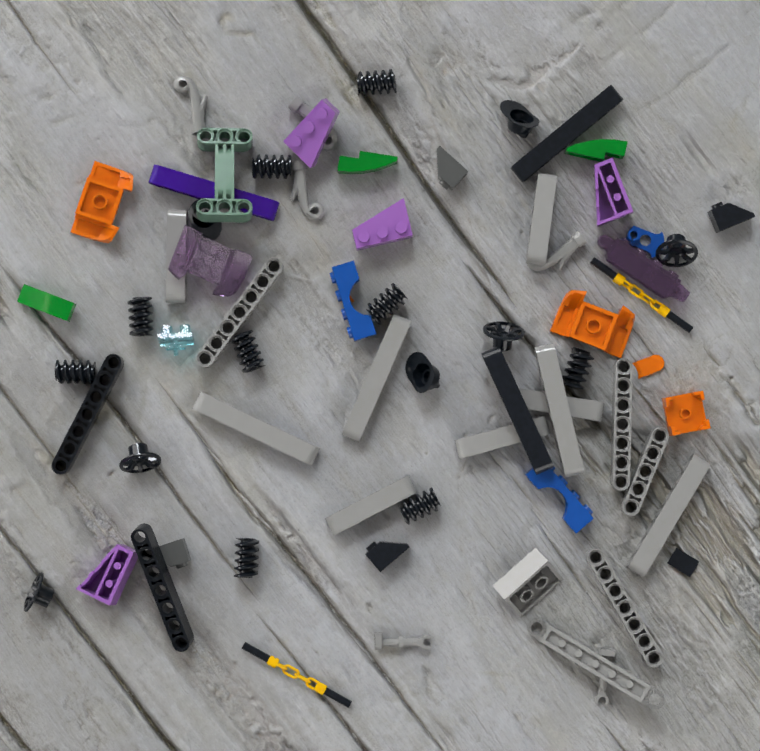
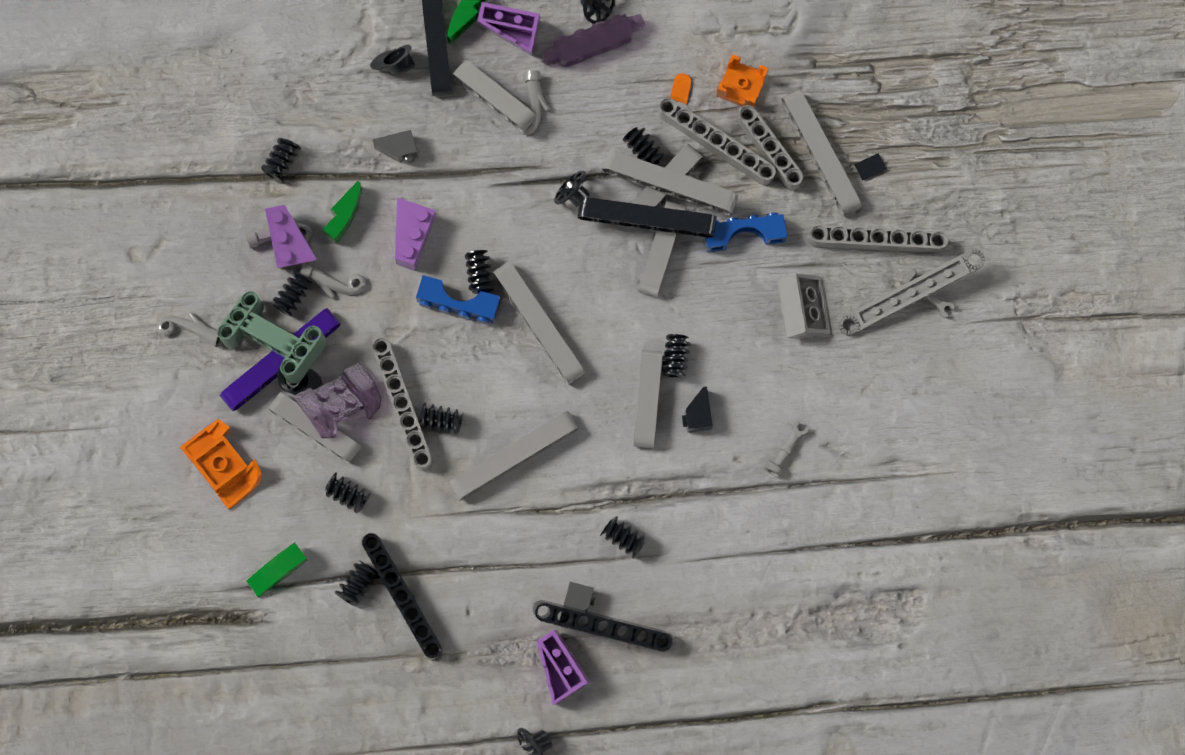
camera: 60 degrees left, 10 degrees down
black wheel [119,443,161,473] -> none
clear light blue hips [158,324,194,356] -> none
piece [242,642,352,708] -> none
black piece [405,352,440,393] -> none
orange piece [550,290,635,358] -> none
piece [590,257,693,333] -> none
blue piece [626,226,664,258] -> none

